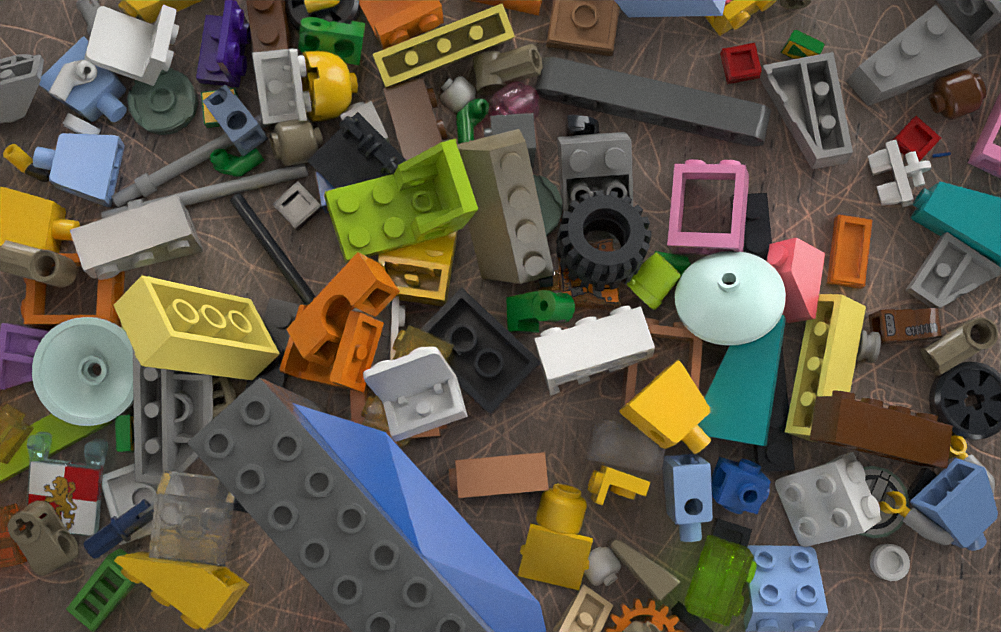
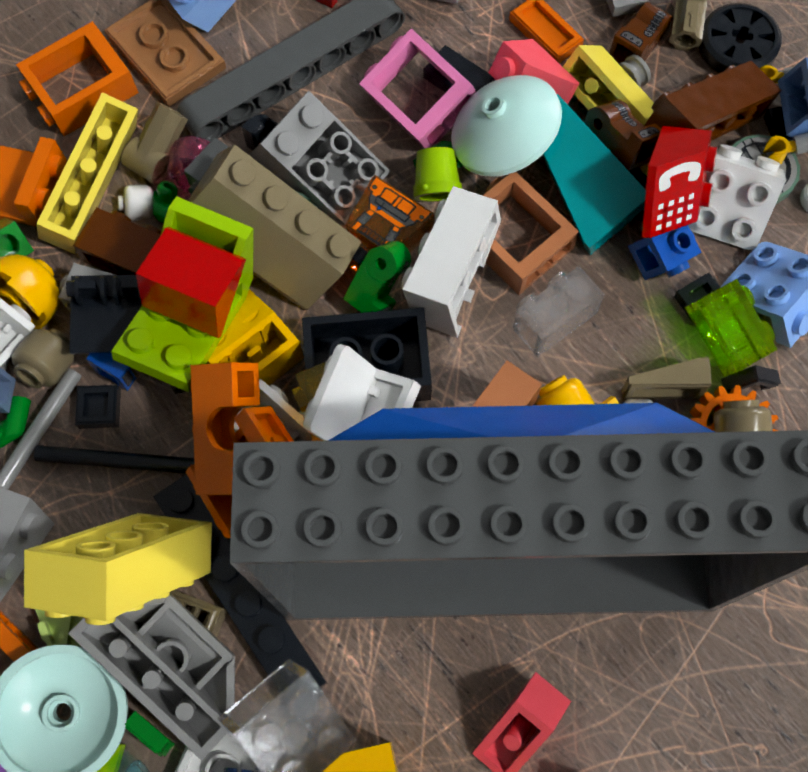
camera: 45 degrees left, 10 degrees down
black tyre [556,190,651,291] -> none
yellow bracket [587,465,650,505] -> none
yellow torso [619,360,711,455] -> none
light blue torso [661,454,713,542] -> none
none -> red slope [135,227,246,338]
none -> reddish brown leg [585,100,661,171]
none -> red slope [642,126,717,238]

